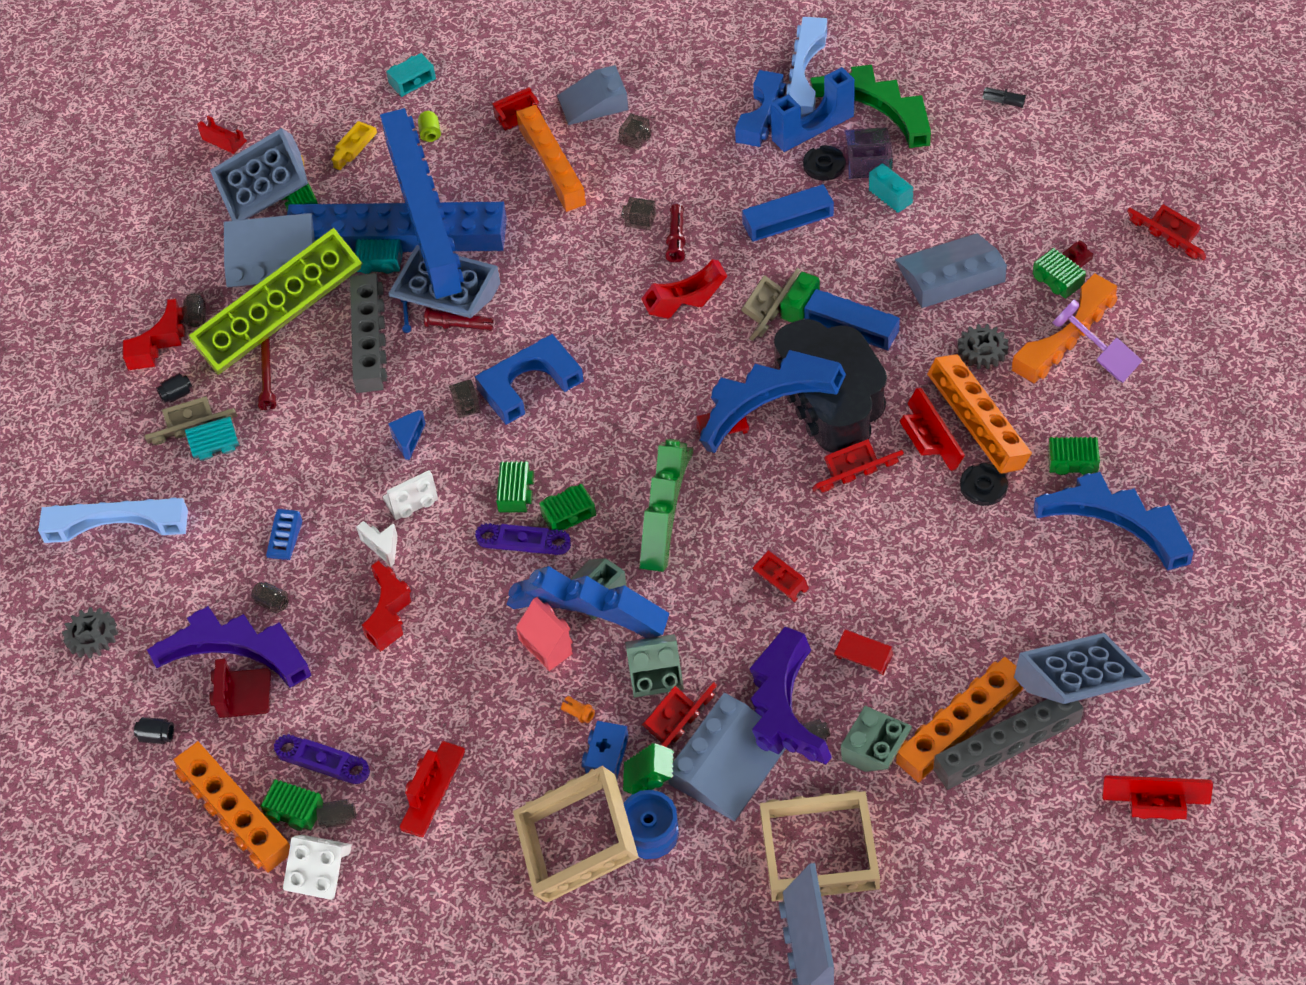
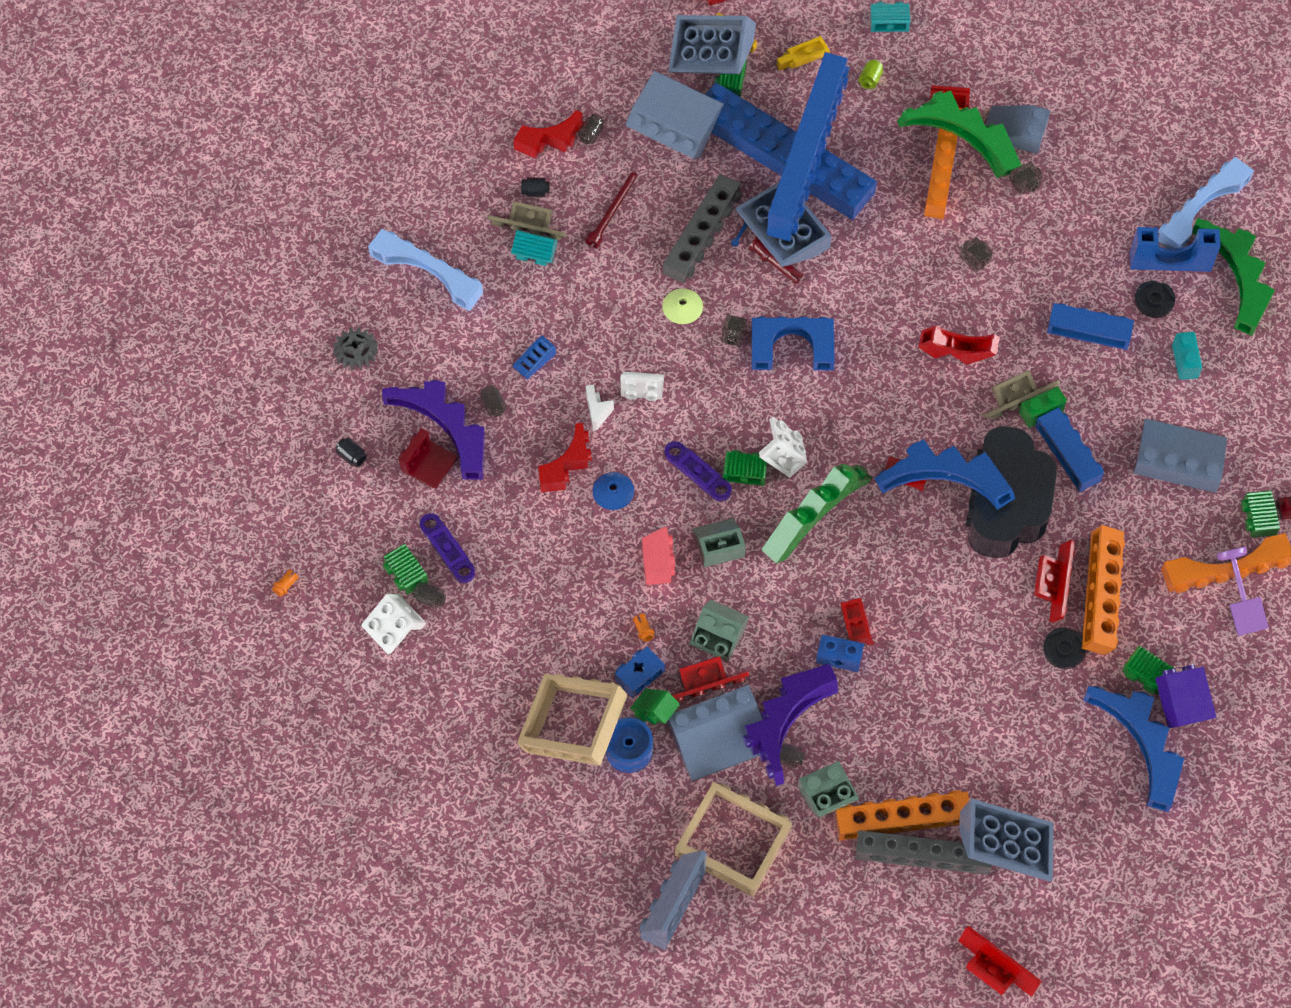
camera: 30 degrees right, 10 degrees up
orange brick [173,741,290,873] -> none
lime brick [189,228,362,375] -> none
teal brick [355,239,403,274] -> none
blue slope [388,410,426,460] -> none
red bracket [399,741,465,838] -> none
green brick [496,461,534,513] -> none
blue arch [506,566,670,638] -> none
dark red pin [665,204,686,262] -> none
blue arch [735,70,786,147] -> none
red bracket [812,439,904,493] -> none
red hinge [834,629,893,675] -> none
clear purple slope [844,127,893,179] -> none
dark grey gear [958,324,1008,369] -> none
none -> orange pin [272,569,299,597]
none -> blue dish [592,472,634,510]
none -> yellowish green dish [663,289,703,324]
none -> white bracket [759,417,807,478]
none -> blue brick [816,635,864,672]
none -> green arch [897,91,1022,178]
none -> dark purple brick [1155,664,1217,729]

